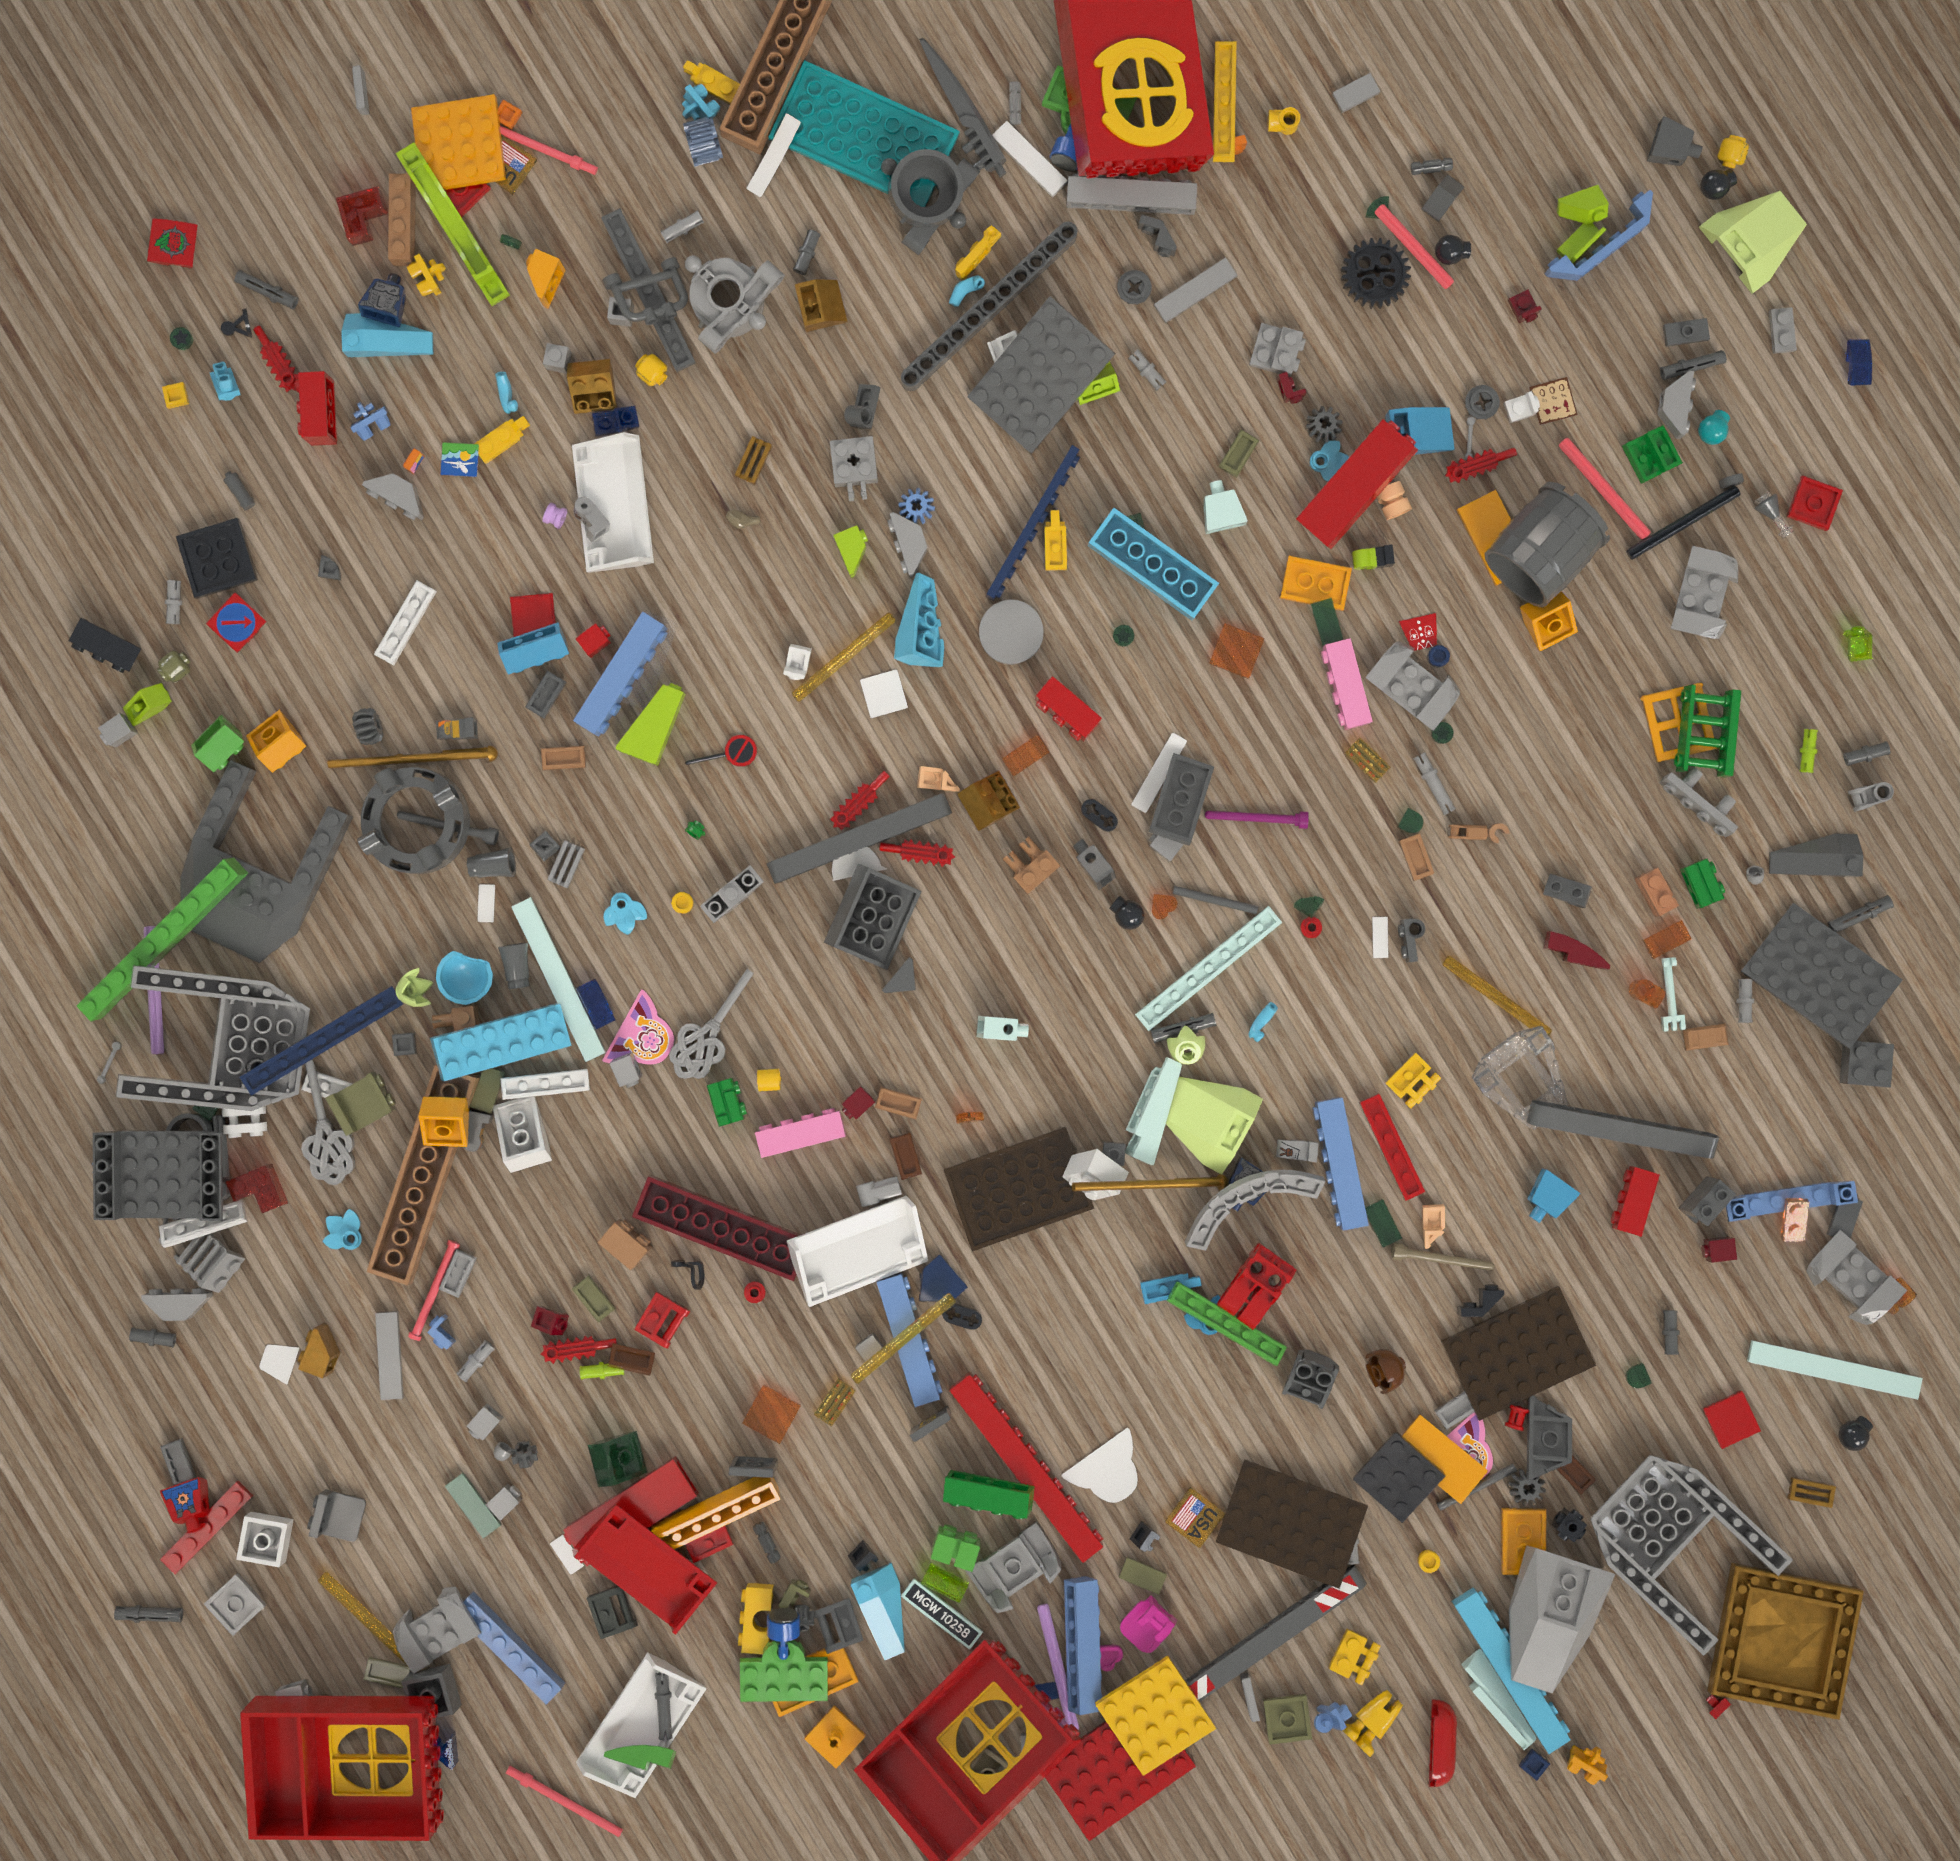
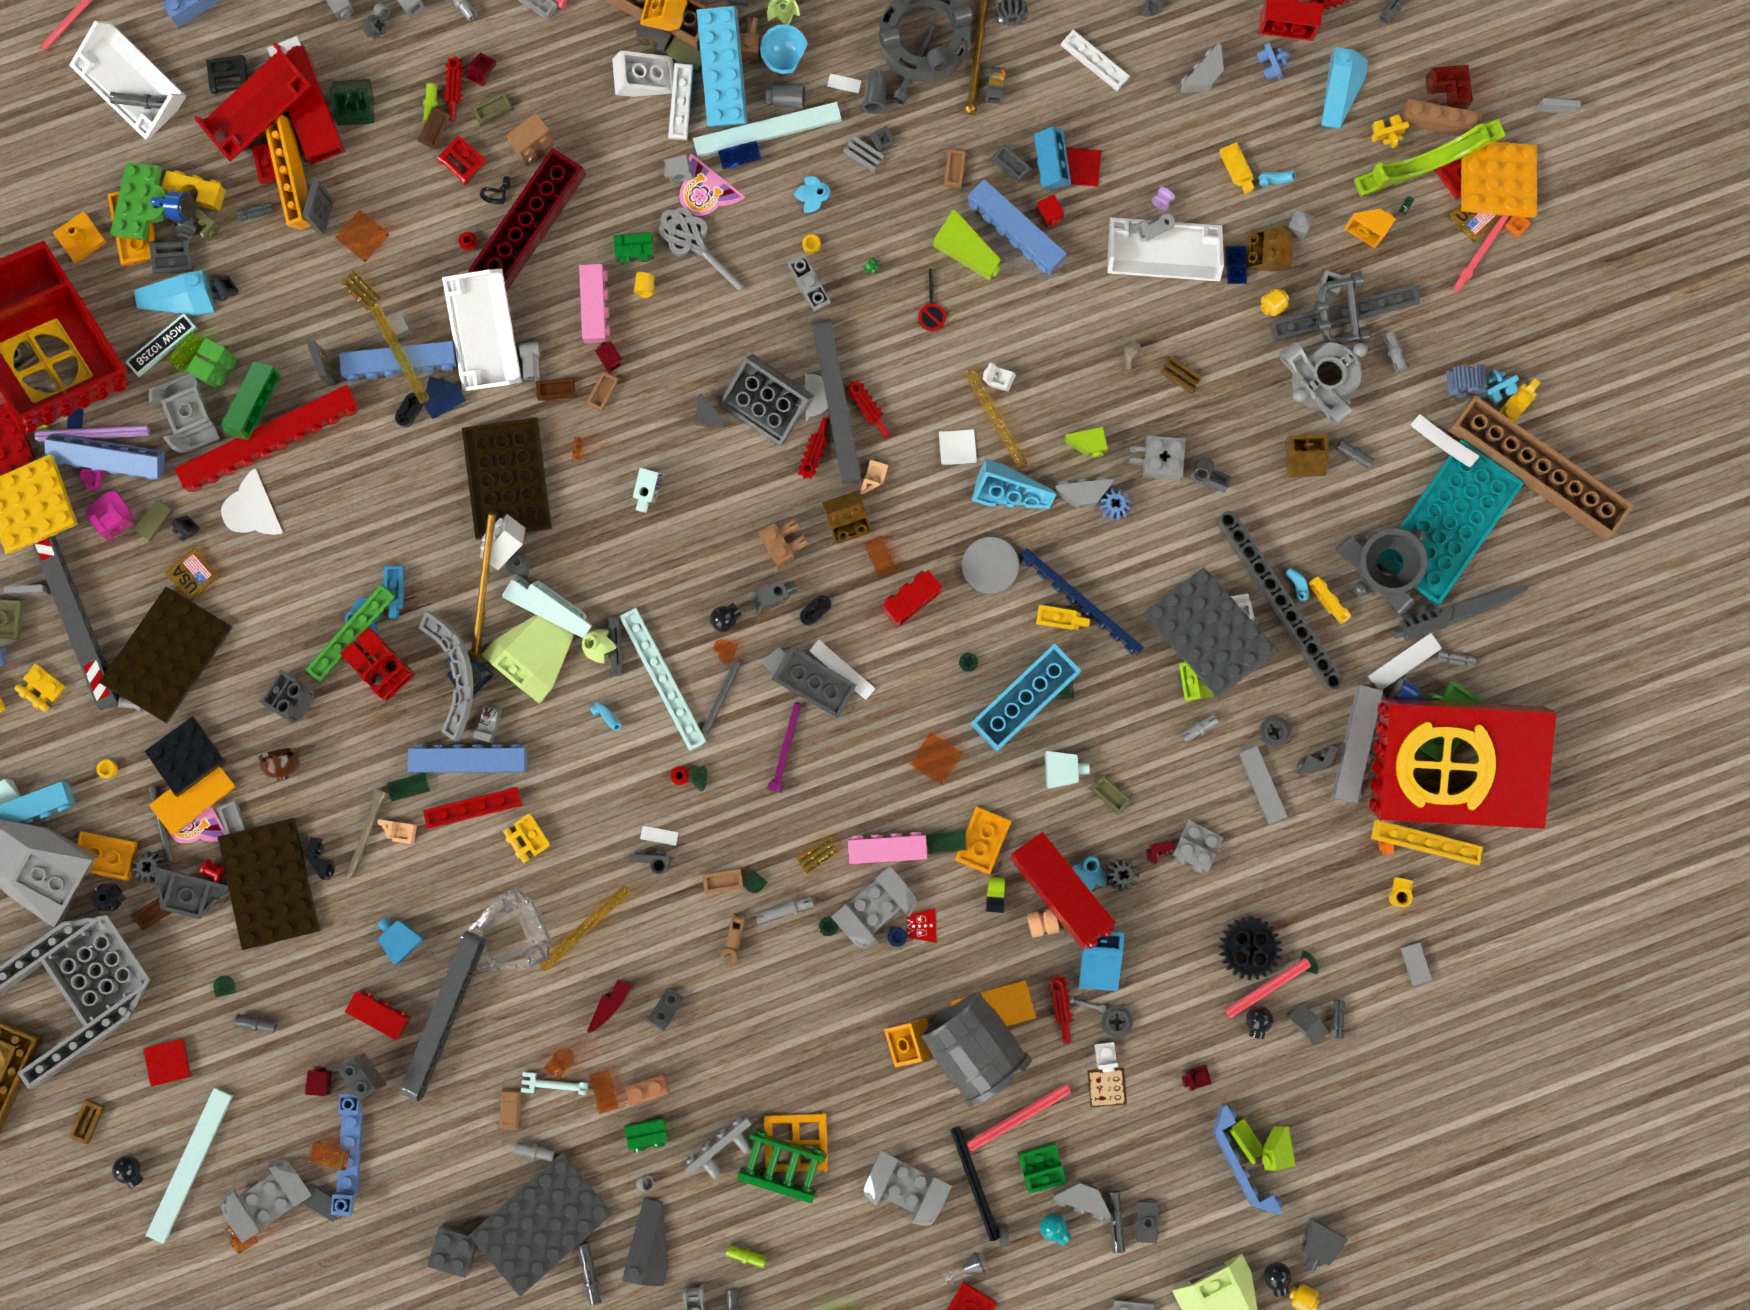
camera: 100 degrees right, 5 degrees down
torso [358,273,406,328] -> none
orange tile [403,448,425,474] -> none
sticker [441,443,479,477] -> none
bright green slope [603,1745,676,1771] -> none

